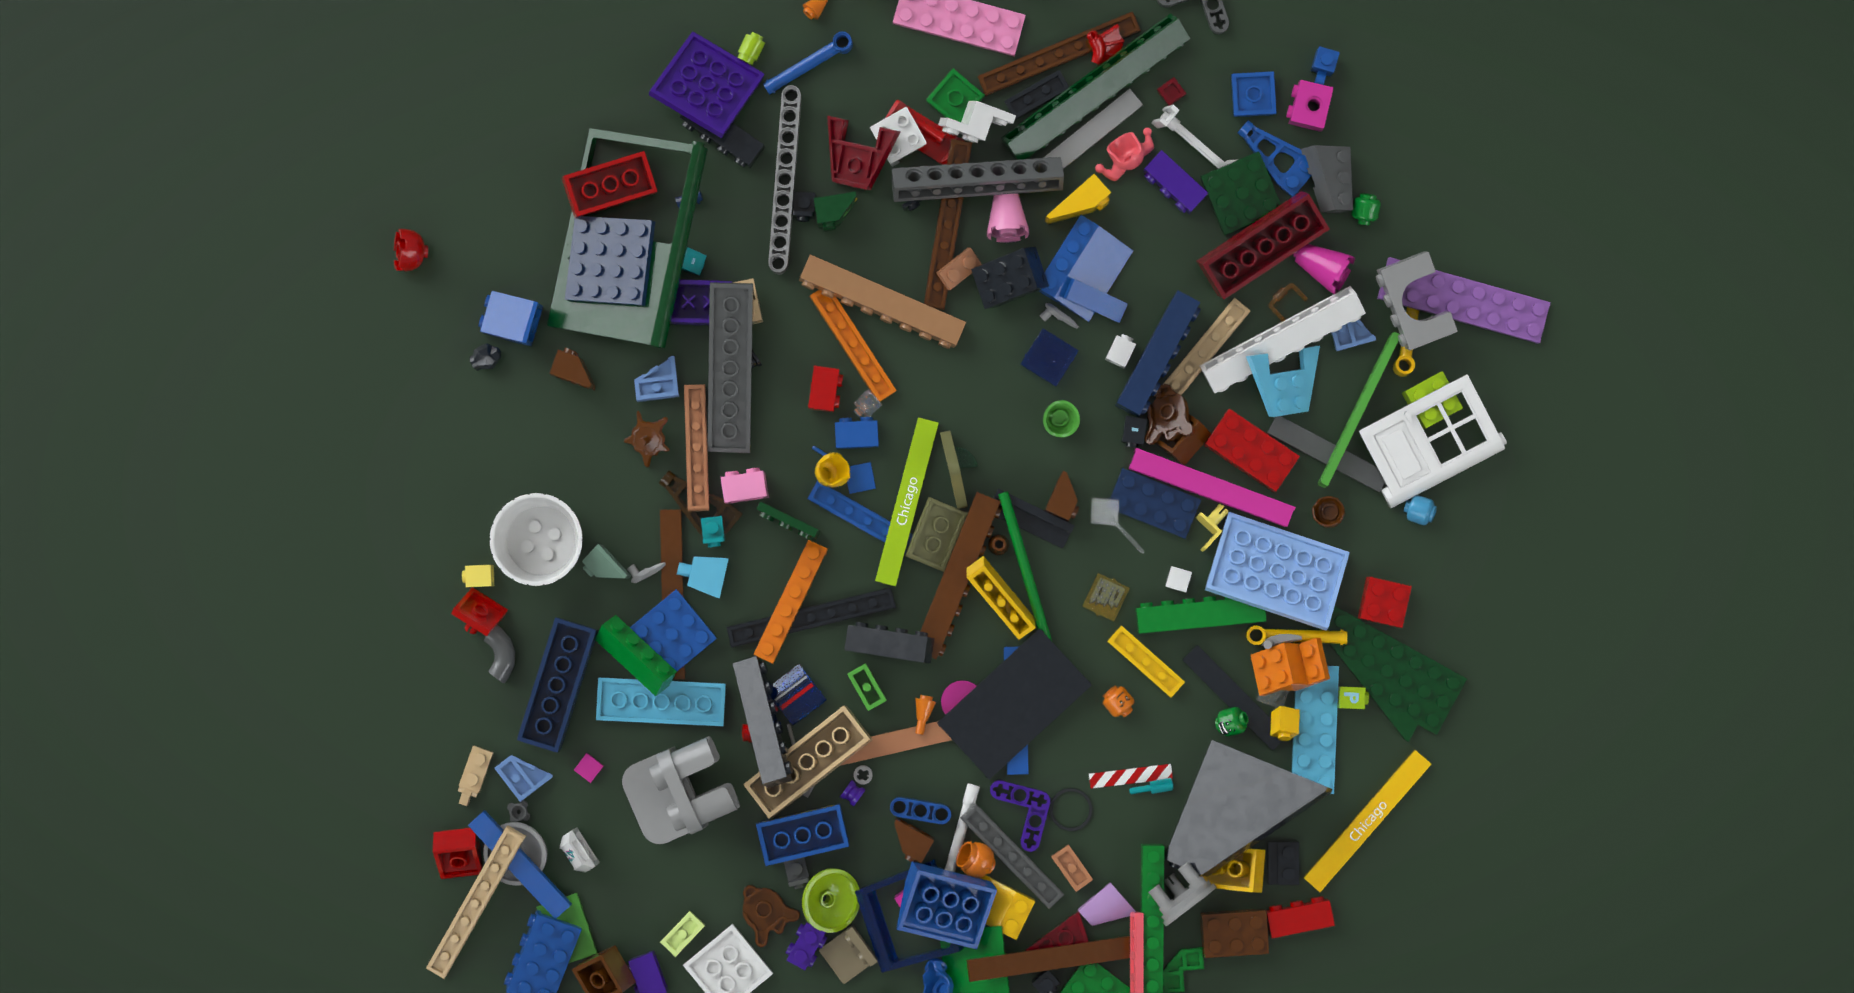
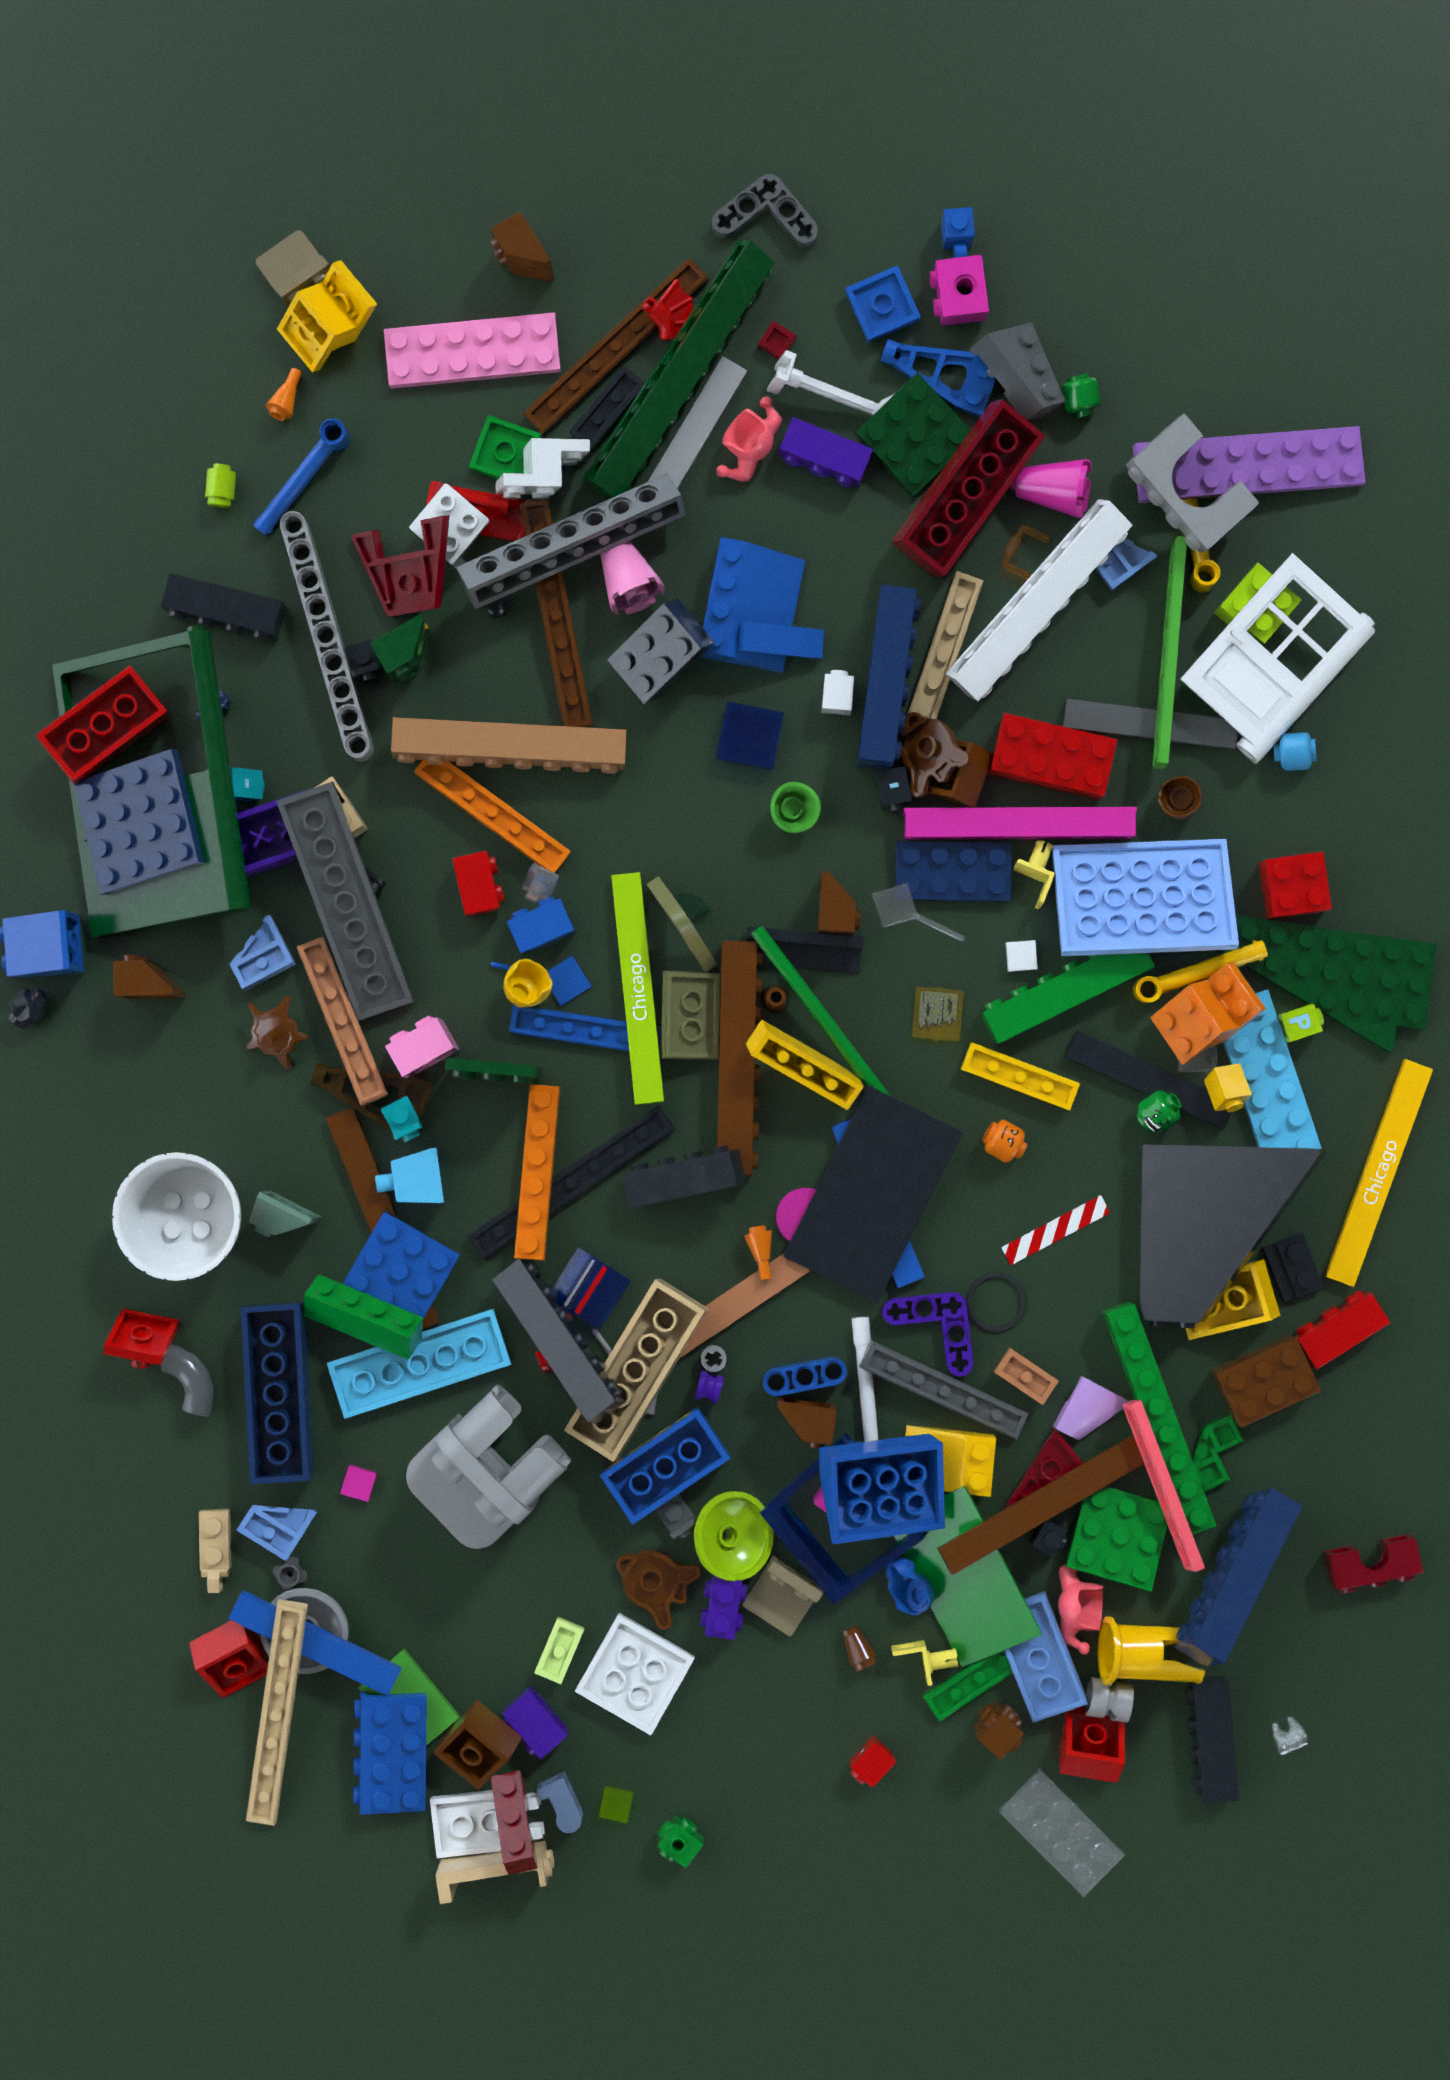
camera: 20 degrees left, 0 degrees up
light yellow brick [462,565,494,587] -> none
white slope [560,827,600,872] -> none
light grey bar [627,562,666,583] -> none
dark purple plate [649,31,765,138] -> none
bright green brick [847,663,887,711] -> none
nougat plate [936,248,982,290] -> none
orange piece [956,841,996,878] -> none
light grey bar [1039,303,1079,329] -> none
yellow slope [1045,174,1111,224] -> none
teal axle [1129,778,1173,794] -> none
light grey piece [1148,861,1217,926] -> none
medium azure wing [1246,346,1320,417] -> none
light grey bar [1261,634,1302,649] -> none

